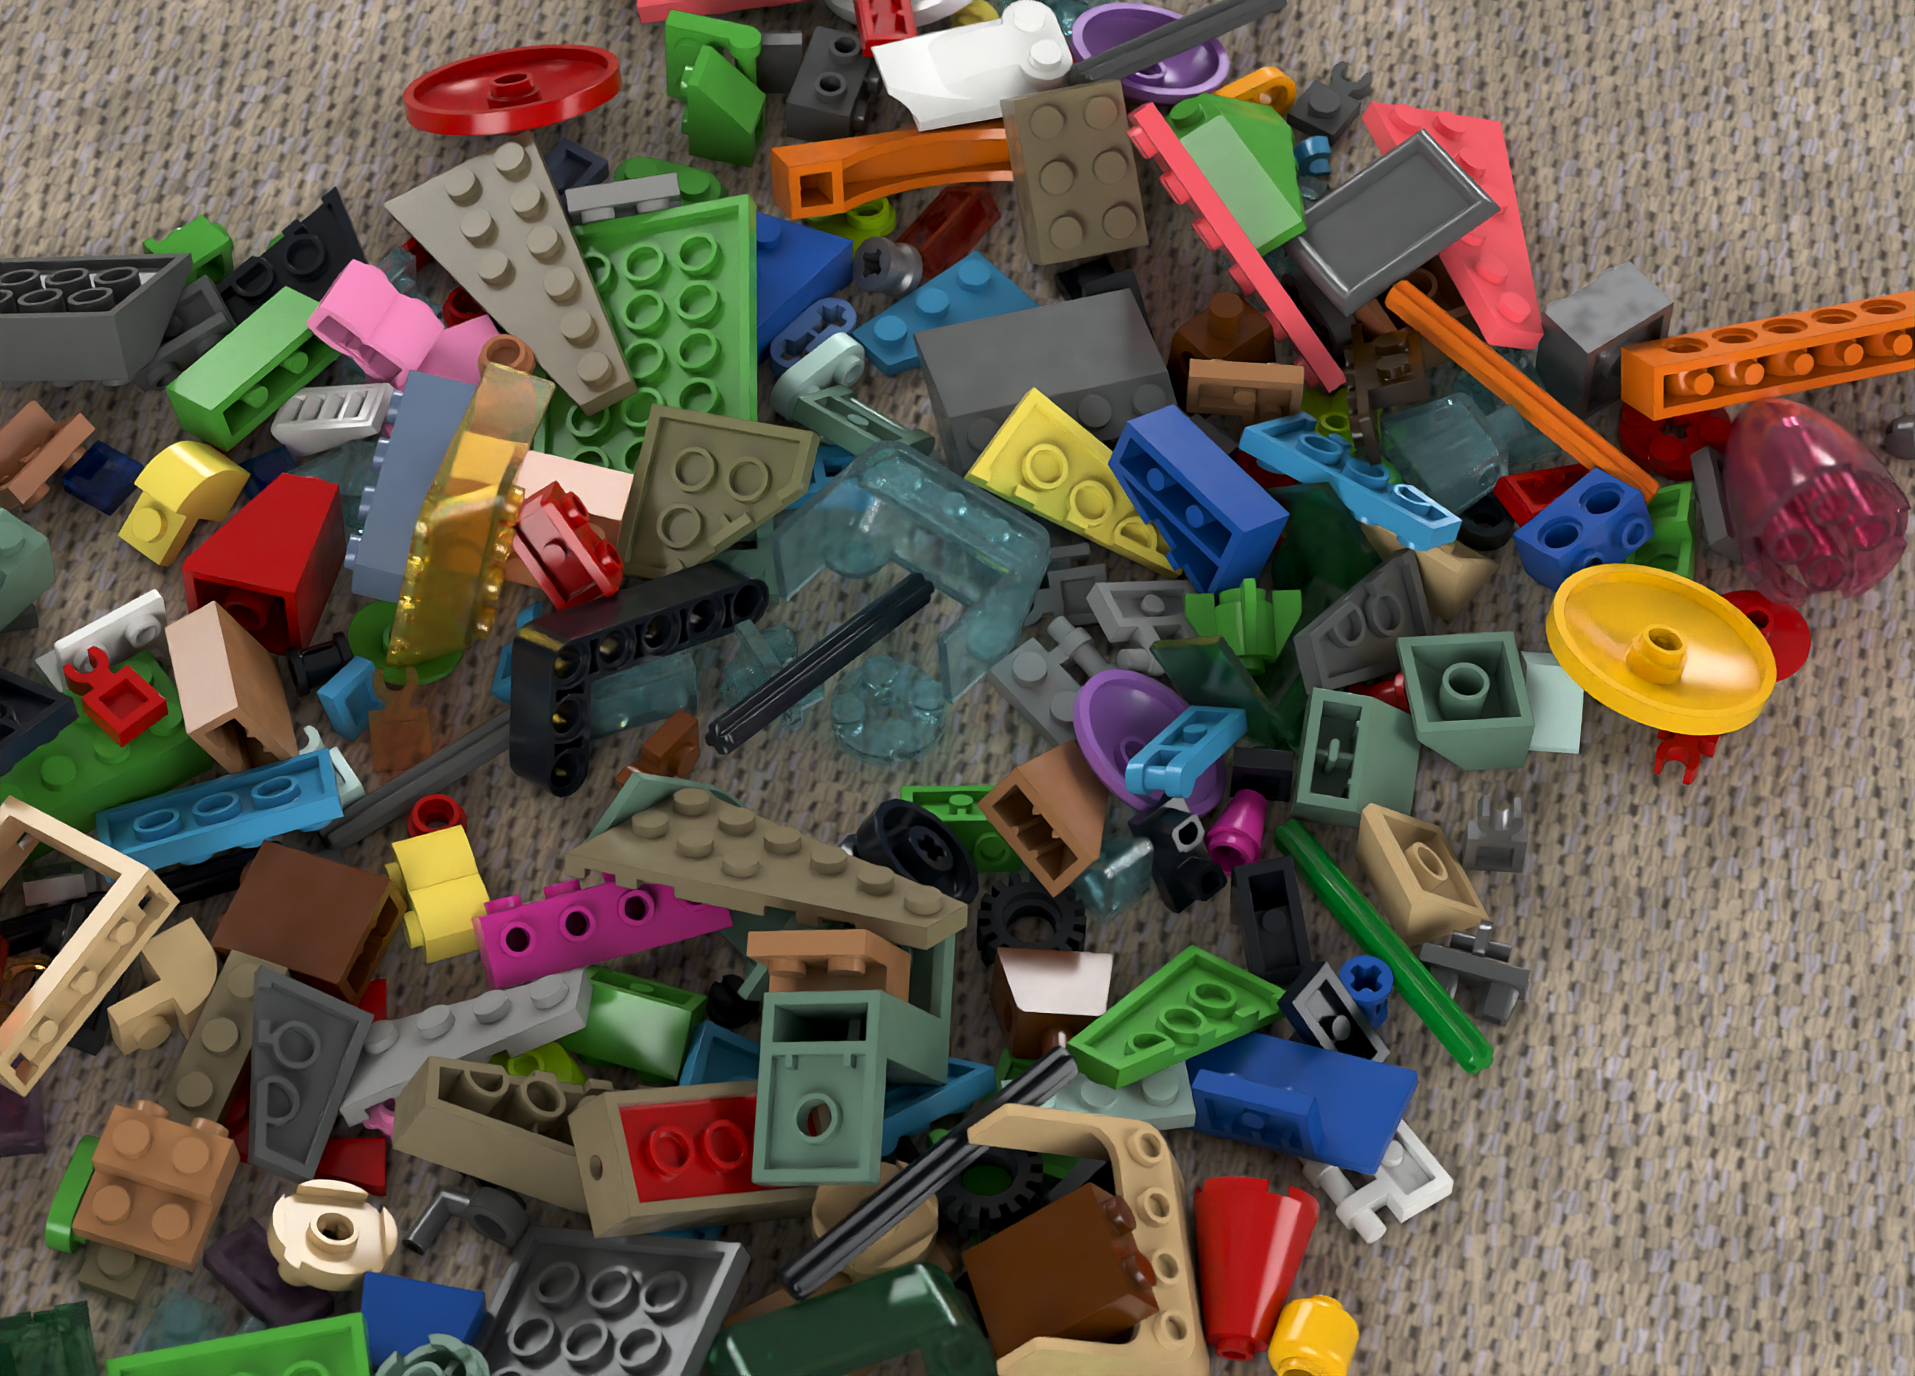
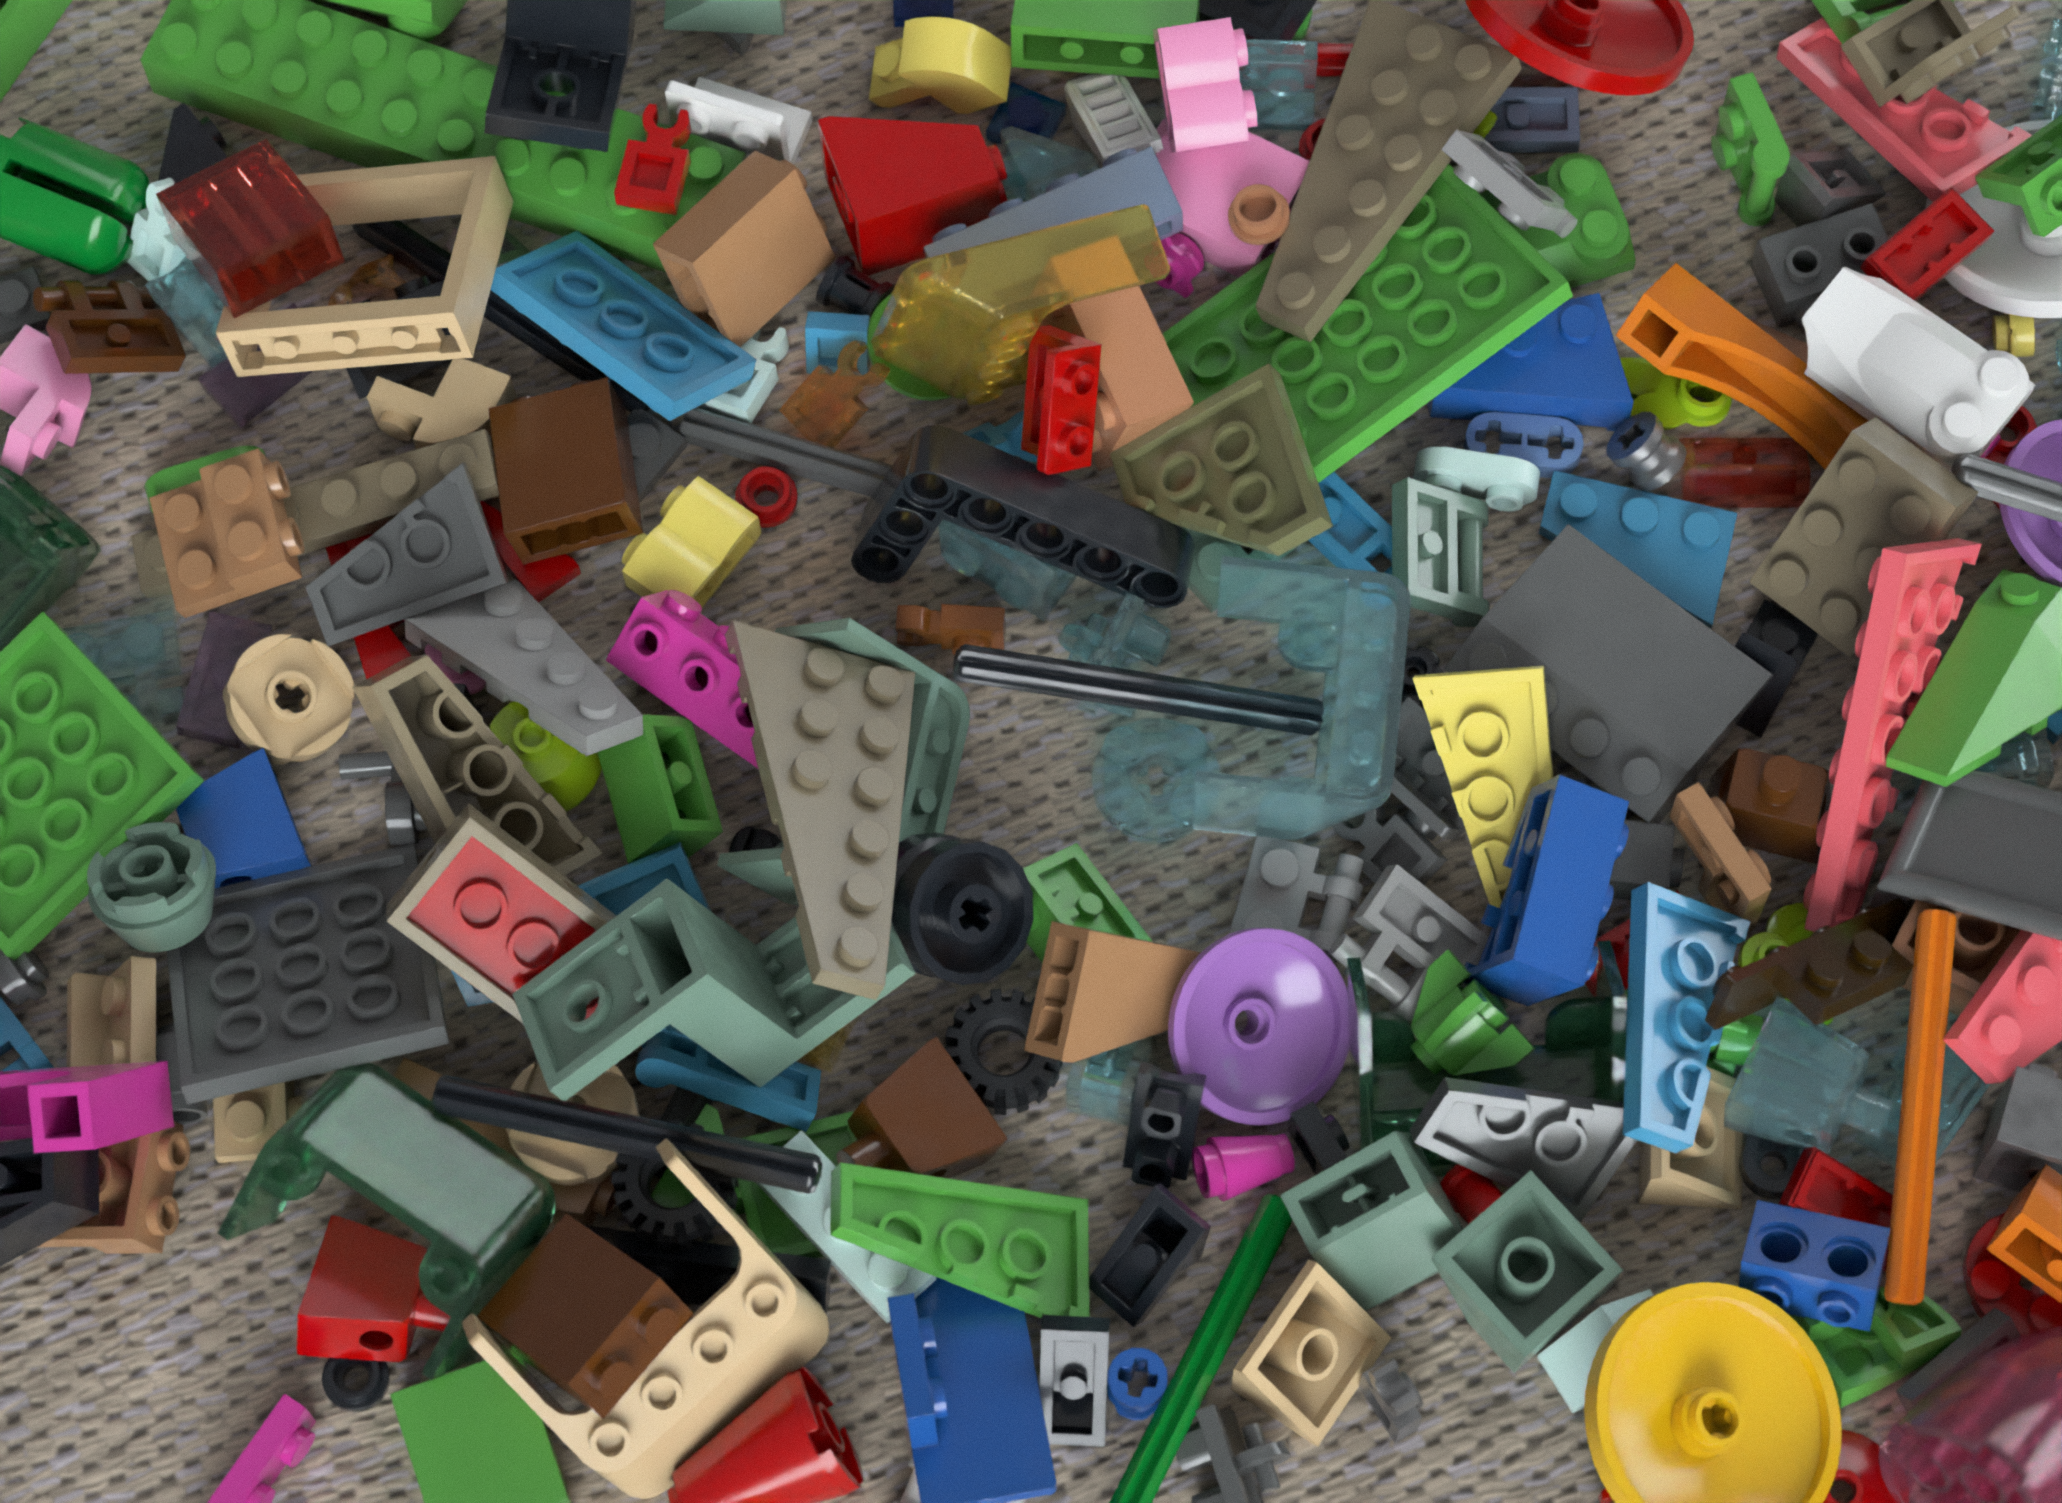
camera: 60 degrees right, 15 degrees up
bright green slope [680,45,766,168] -> none
medium nougat plate [747,929,911,1003] -> none
dark azure plate [1125,705,1248,798] -> none

